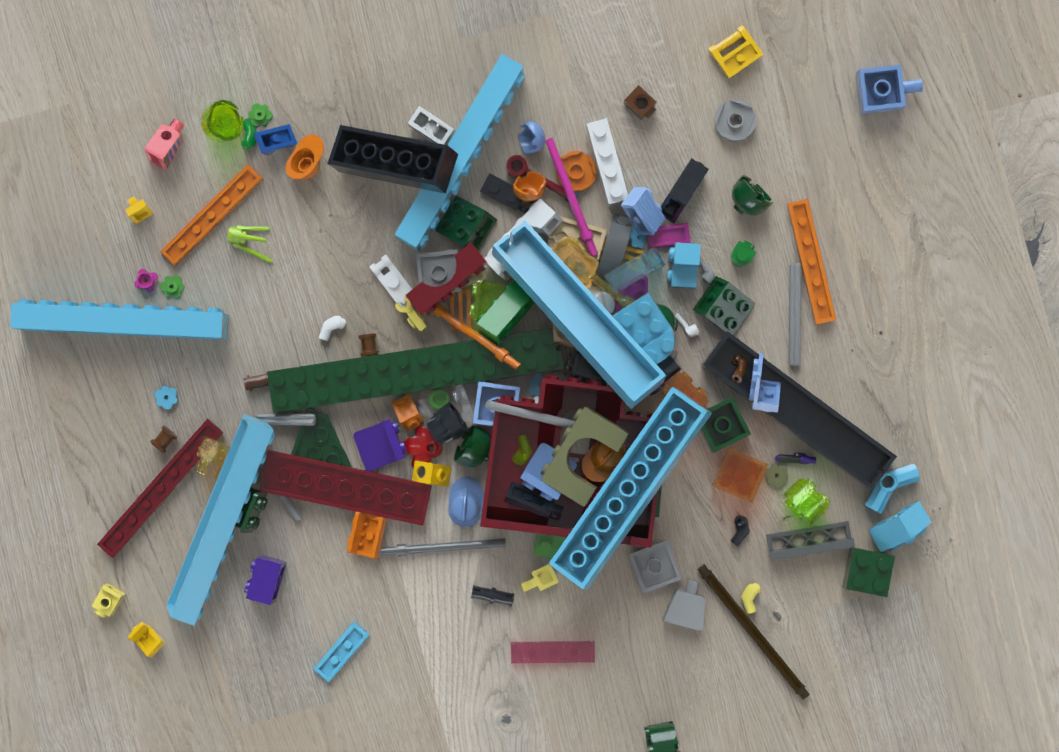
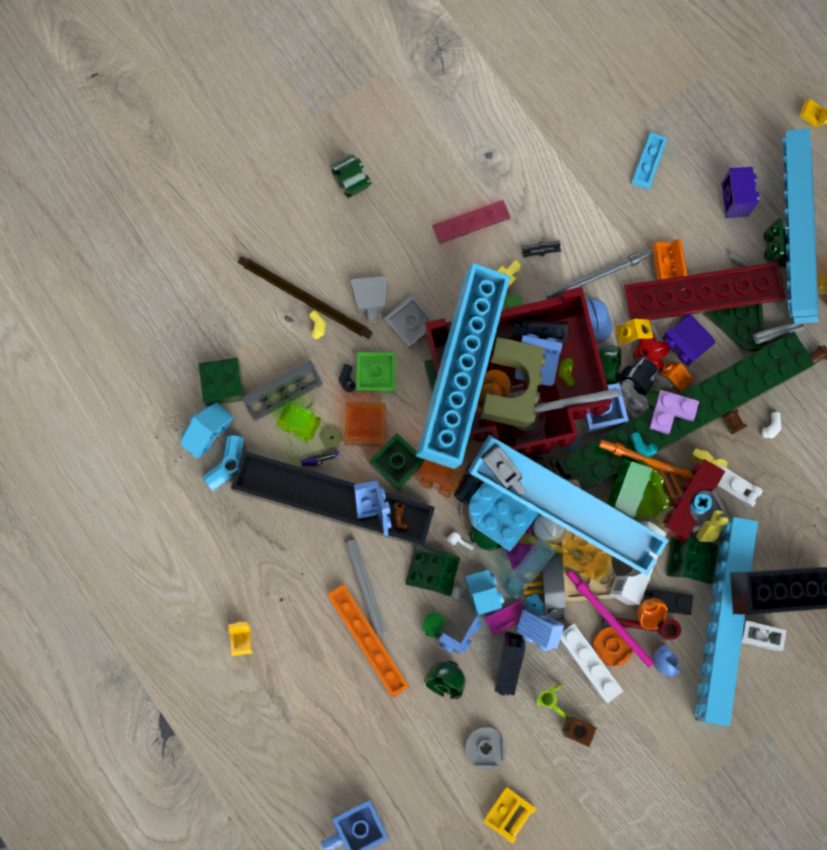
camera: 155 degrees right, 10 degrees down
none -> yellow bracket [228,622,252,656]
none -> bright green plate [356,352,396,392]
none -> medium blue bracket [437,615,482,655]
none -> hinge [481,444,526,495]
none -> lime plant [536,684,570,720]
none -> teal arm [630,432,658,457]
none -> lavender plate [649,390,699,434]
none -> medium azure bush [690,494,712,514]
none -> light yellow plate [696,510,729,542]

